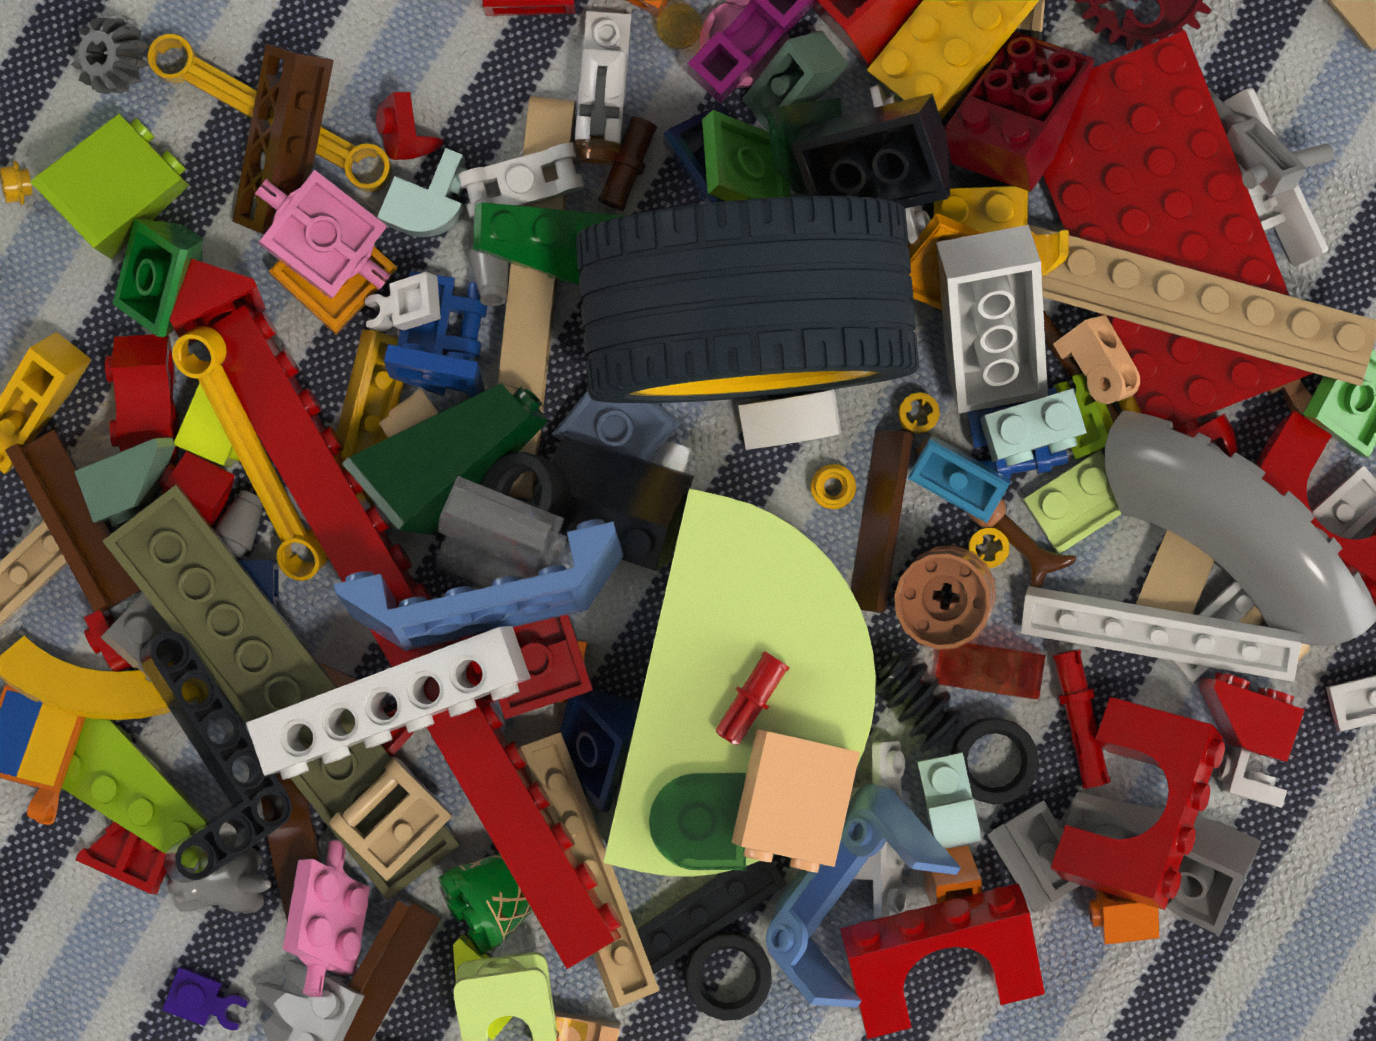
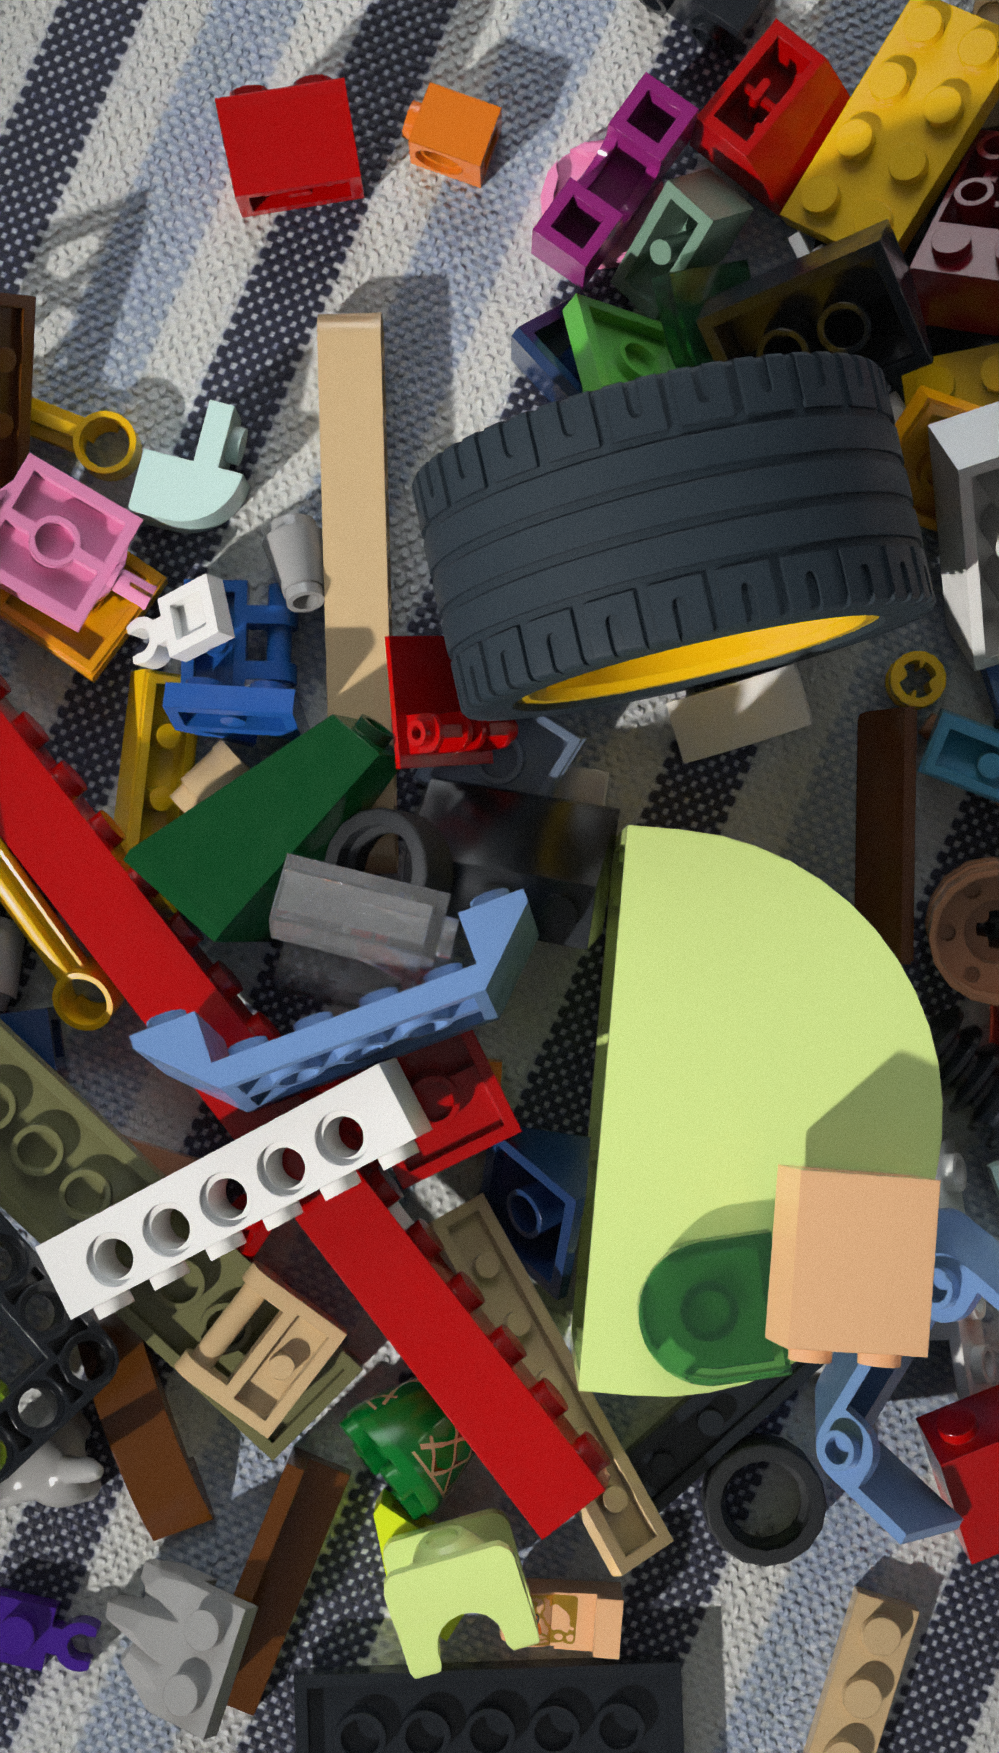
camera: 10 degrees left, 0 degrees up
bright pink plate [283,840,370,997] -> none
red plate [376,92,444,160] -> none
white plate [458,143,585,219] -> none
green wing [473,202,625,286] -> none
white plate [575,11,632,164] -> none
reddish brown pin [598,116,658,211] -> none
clear yellow plate [657,3,702,49] -> none
red axle [716,651,790,745] -> none
yellow plate [810,464,856,510] -> none
none -> red hinge [385,636,518,769]

